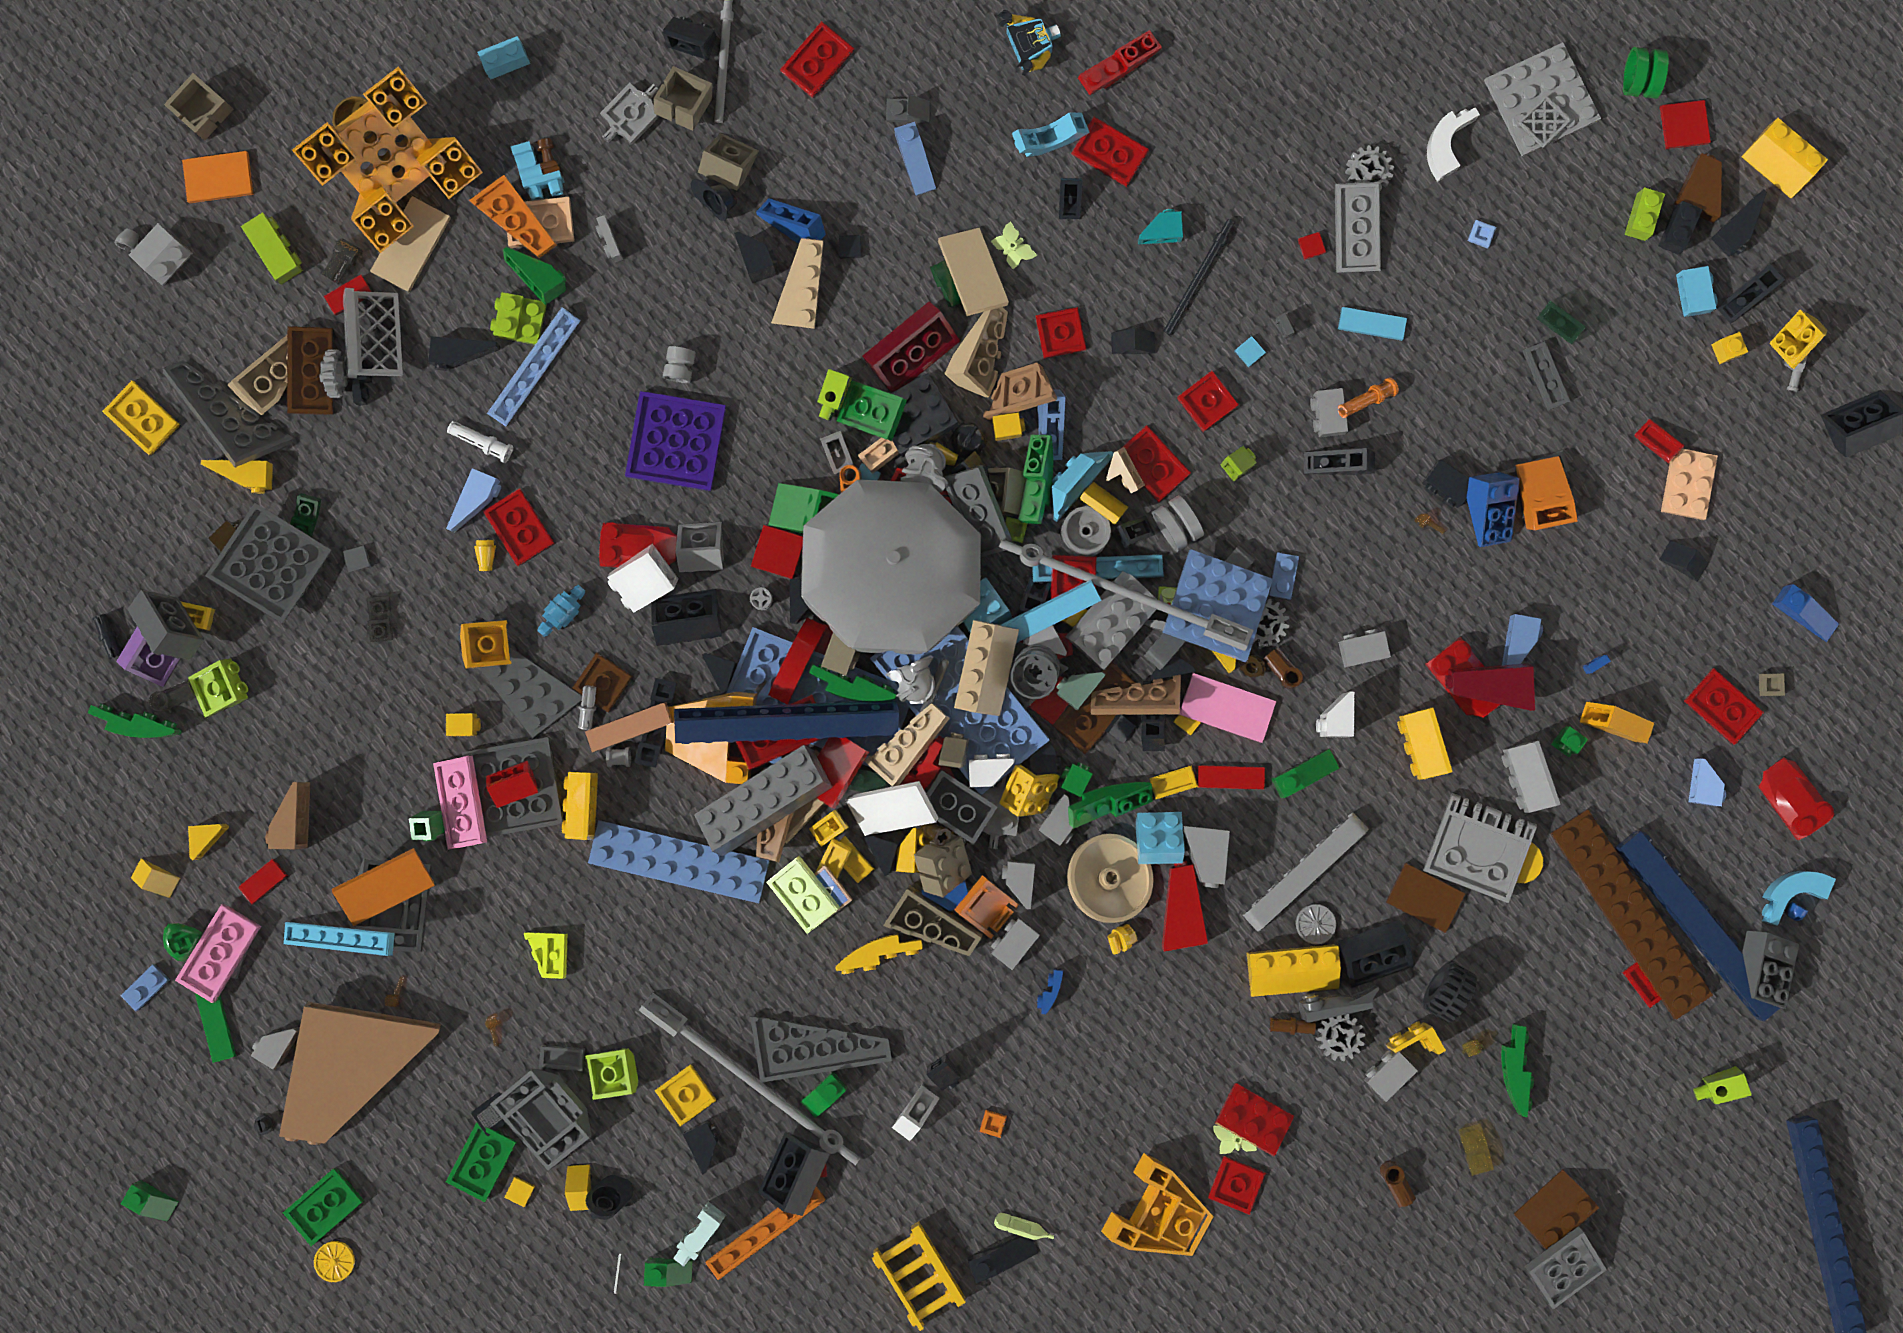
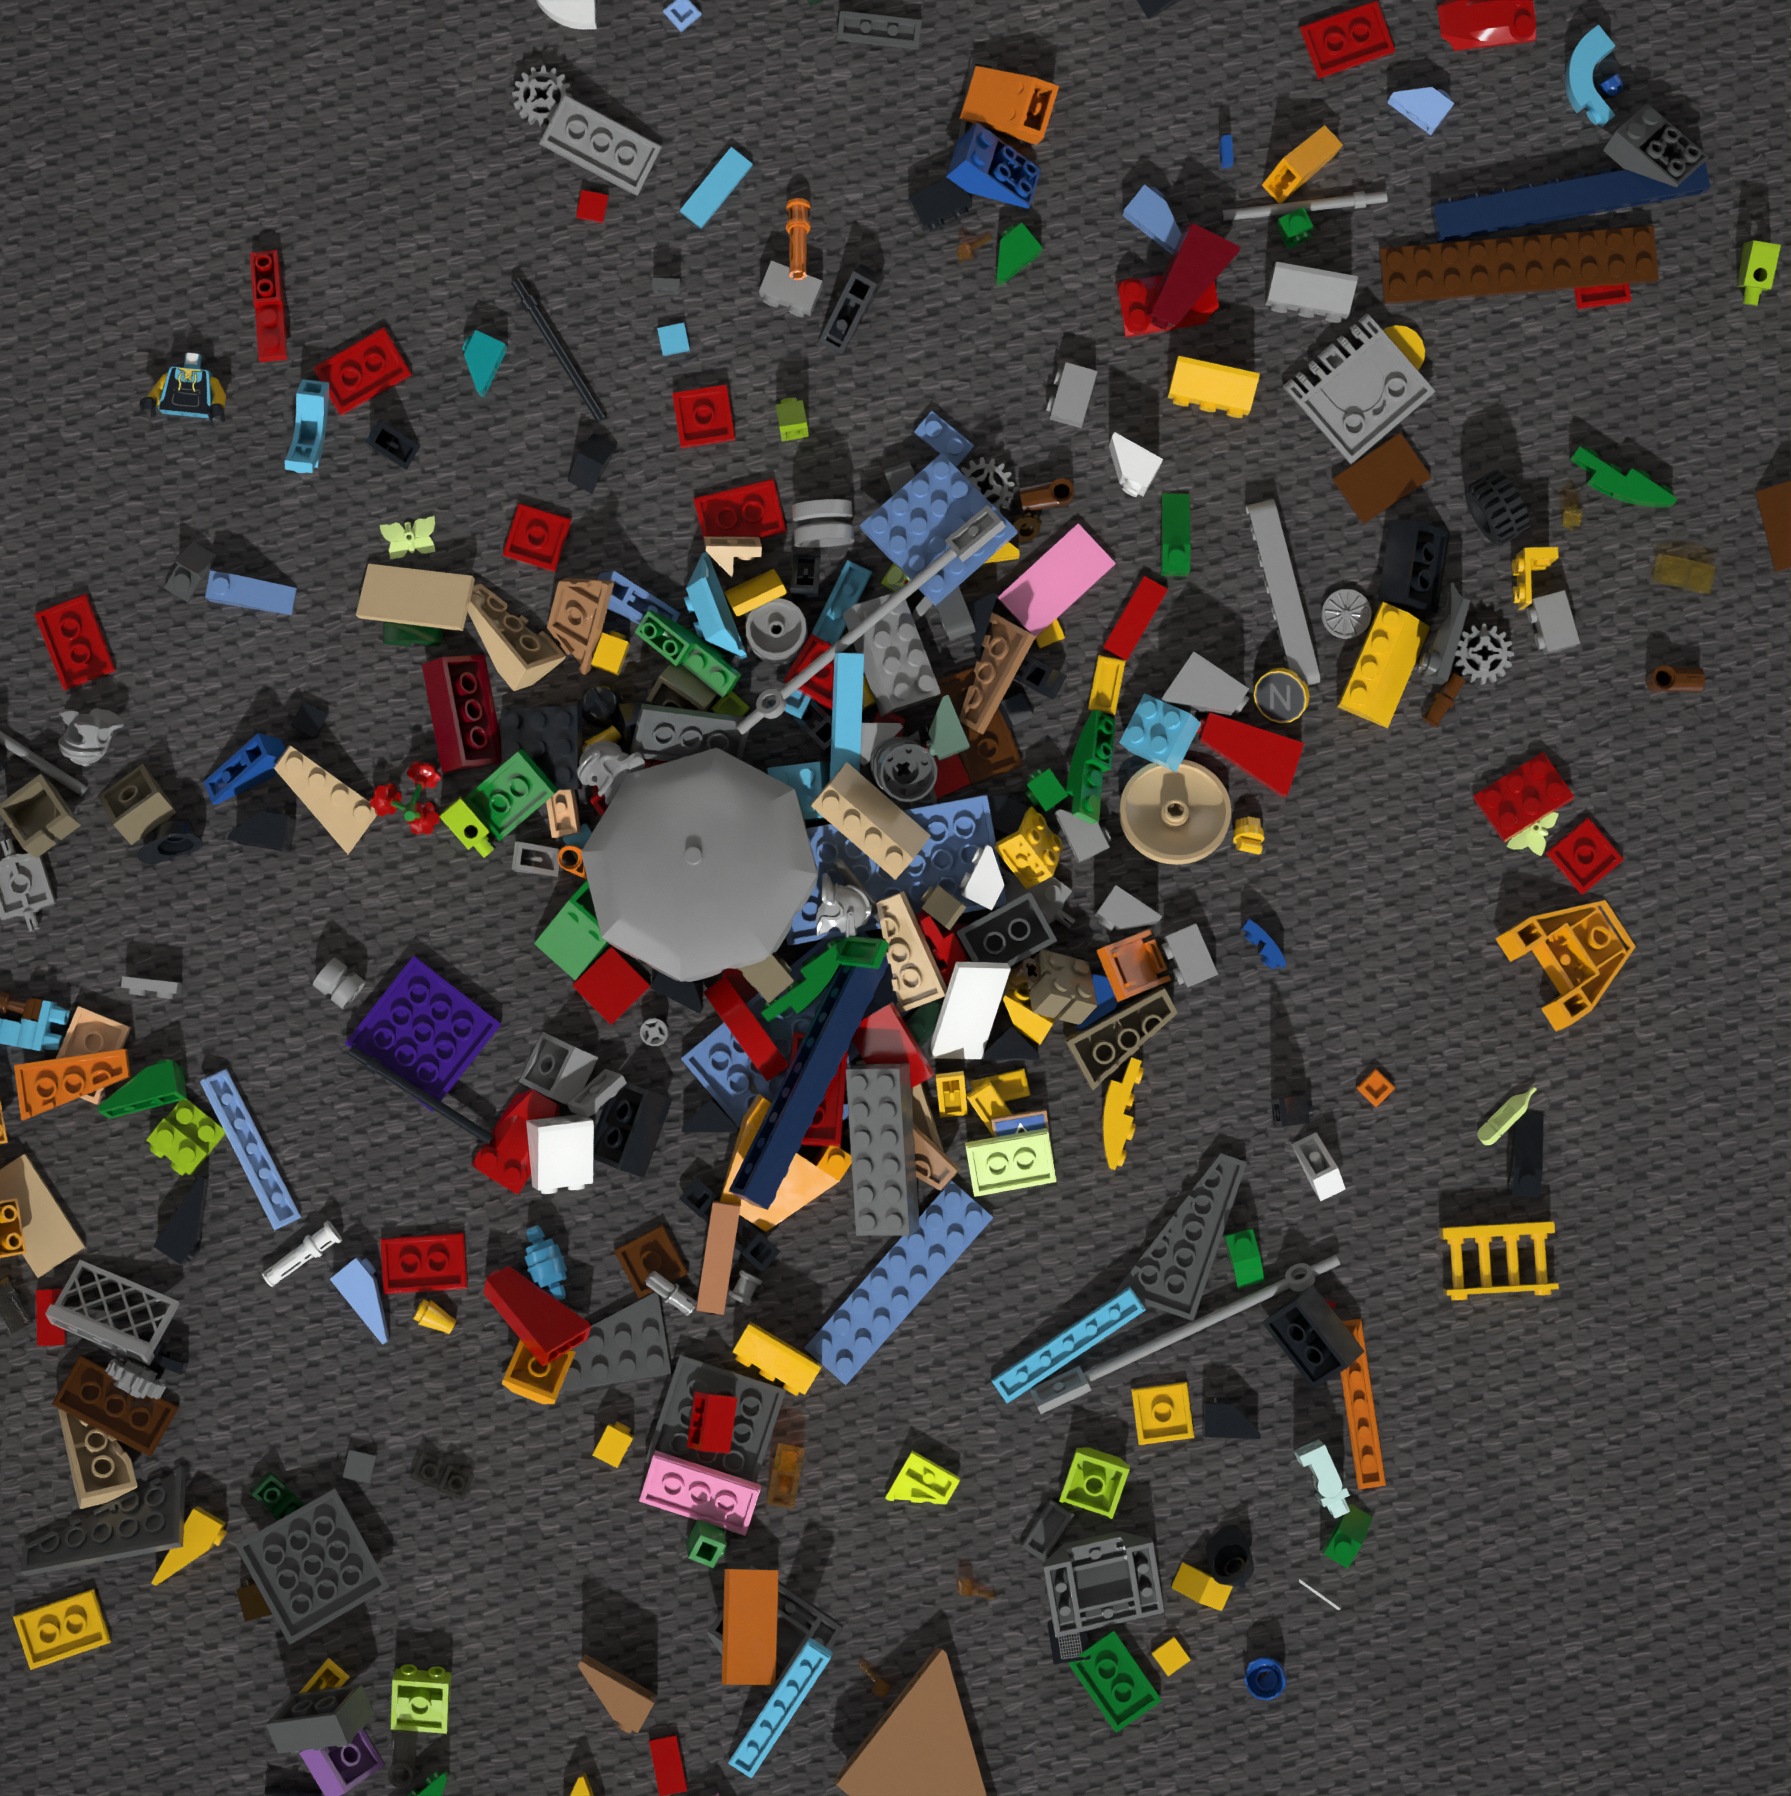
camera: 70 degrees left, 0 degrees up
none -> light grey helmet [58,708,125,766]
none -> black bar [347,1045,494,1145]
none -> red plant [370,761,441,835]
none -> red slope [483,1266,591,1367]
none -> light grey plate [567,1069,626,1118]
none -> clear orange slope [766,1443,806,1510]
none -> green tile [836,936,889,969]
none -> medium azure tile [991,1286,1146,1403]
none -> green slope [996,223,1043,287]
none -> light grey bar [1222,191,1387,221]
none -> blue hair [1244,1656,1287,1701]
none -> black tile [1254,668,1310,723]

